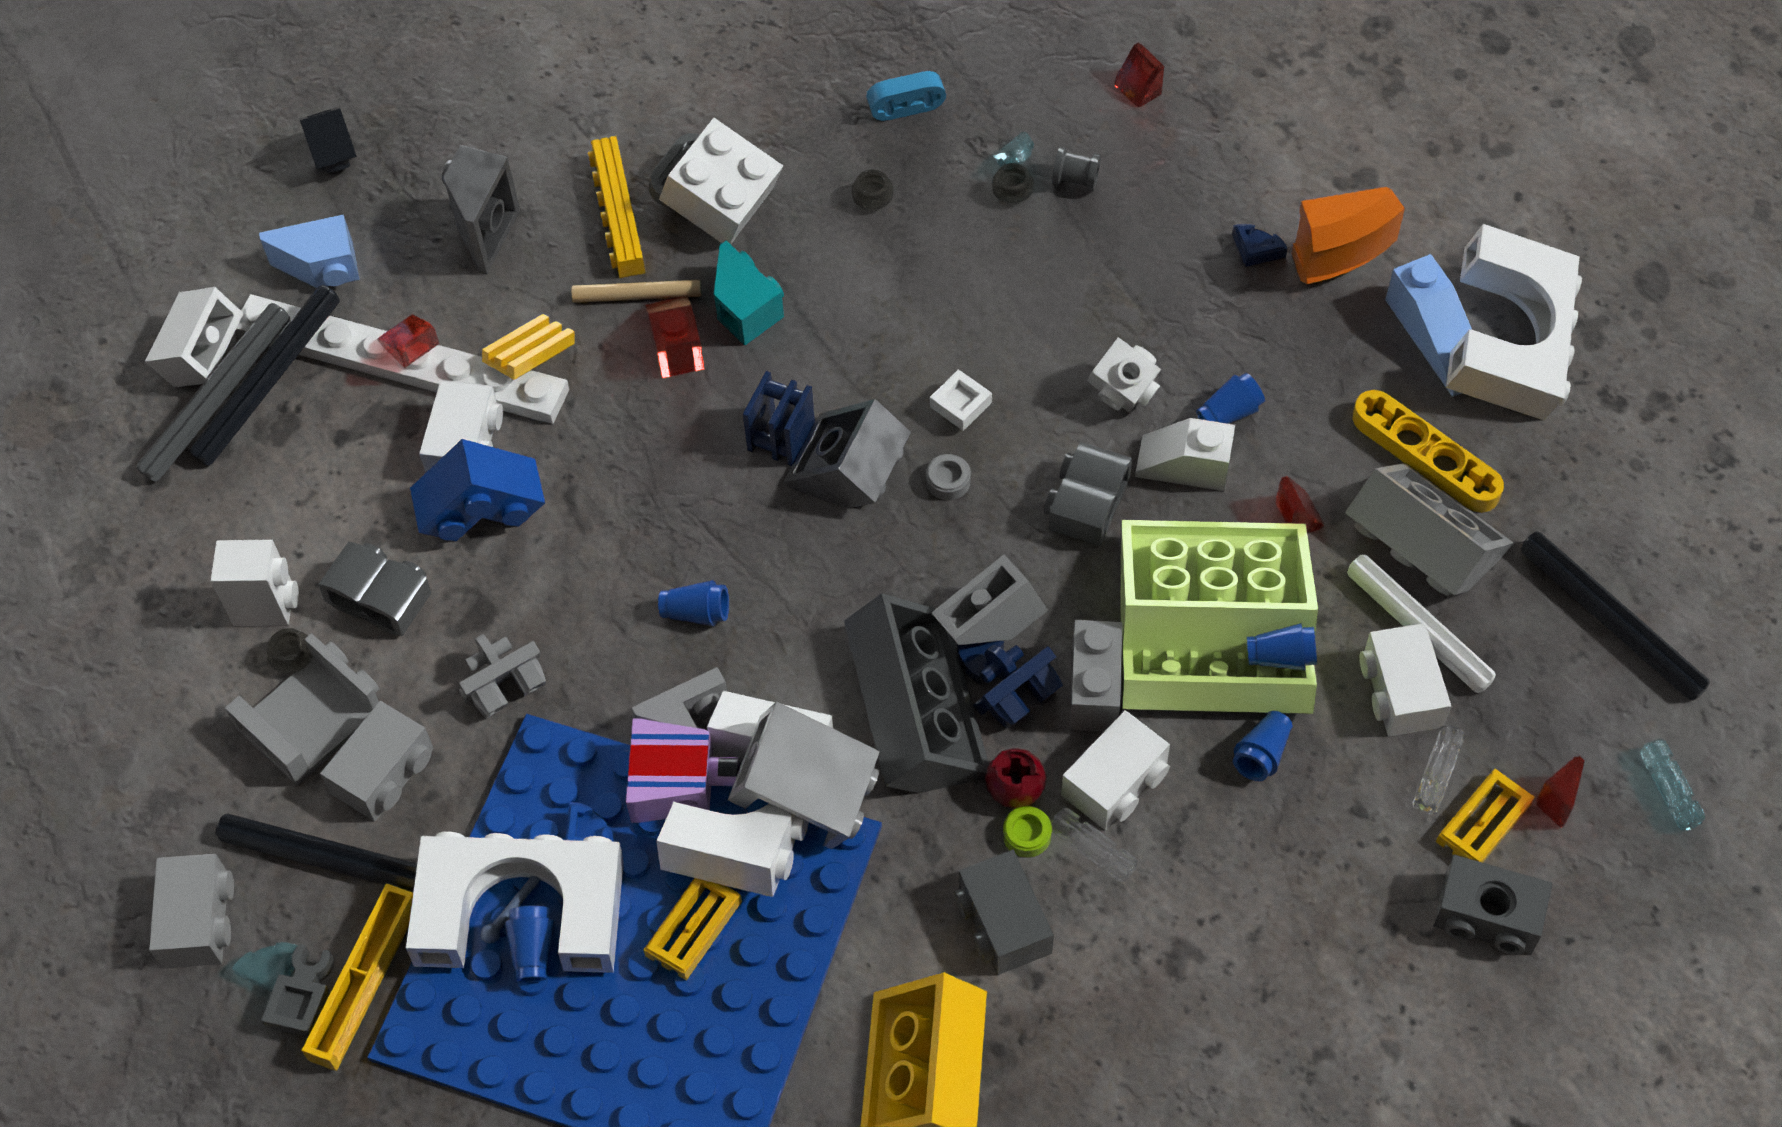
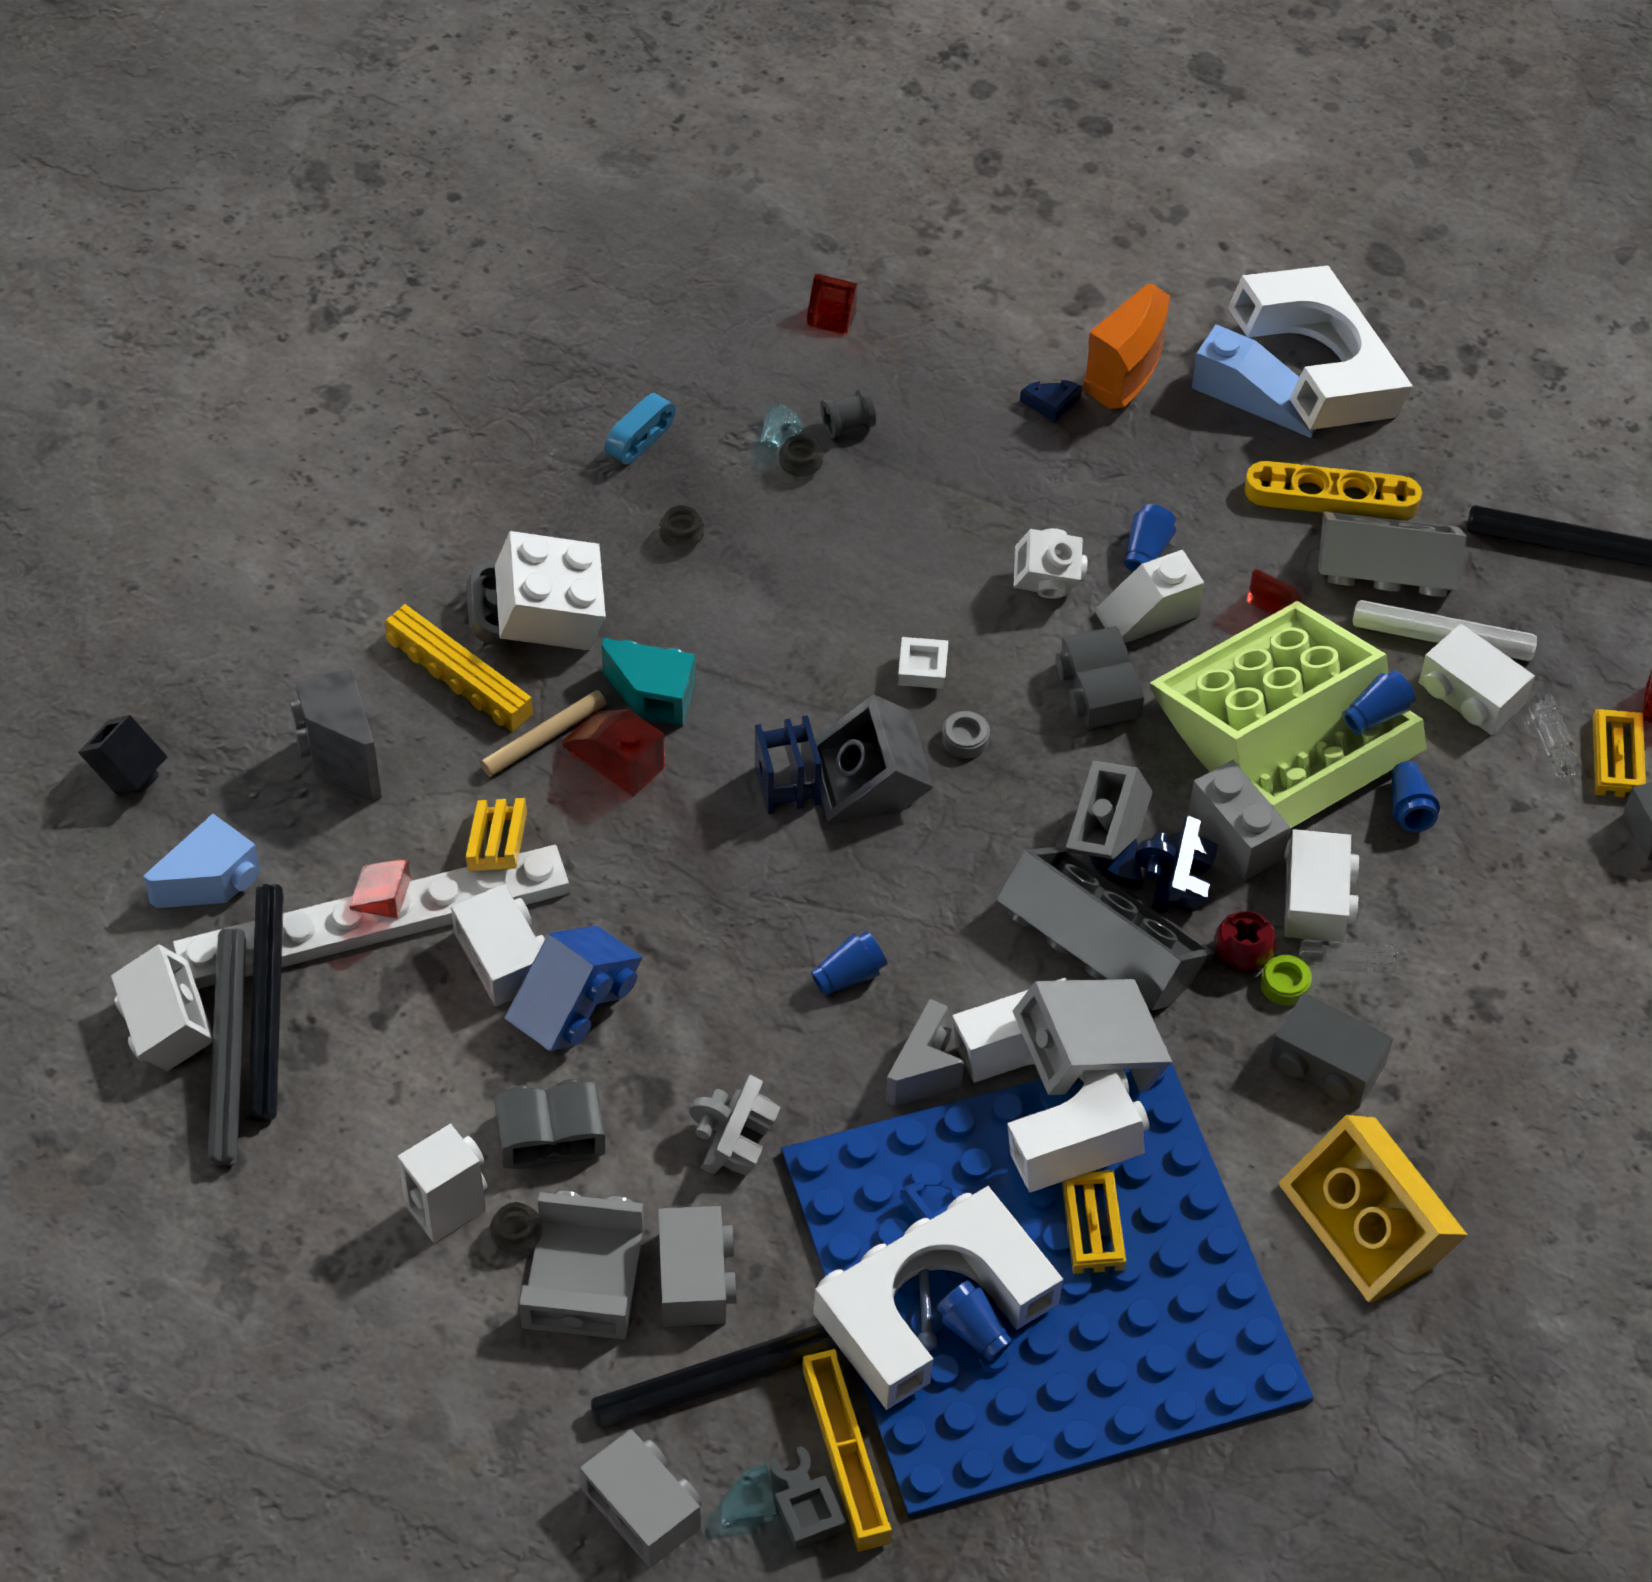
camera: 40 degrees left, 5 degrees down
torso [626,719,740,823] -> none

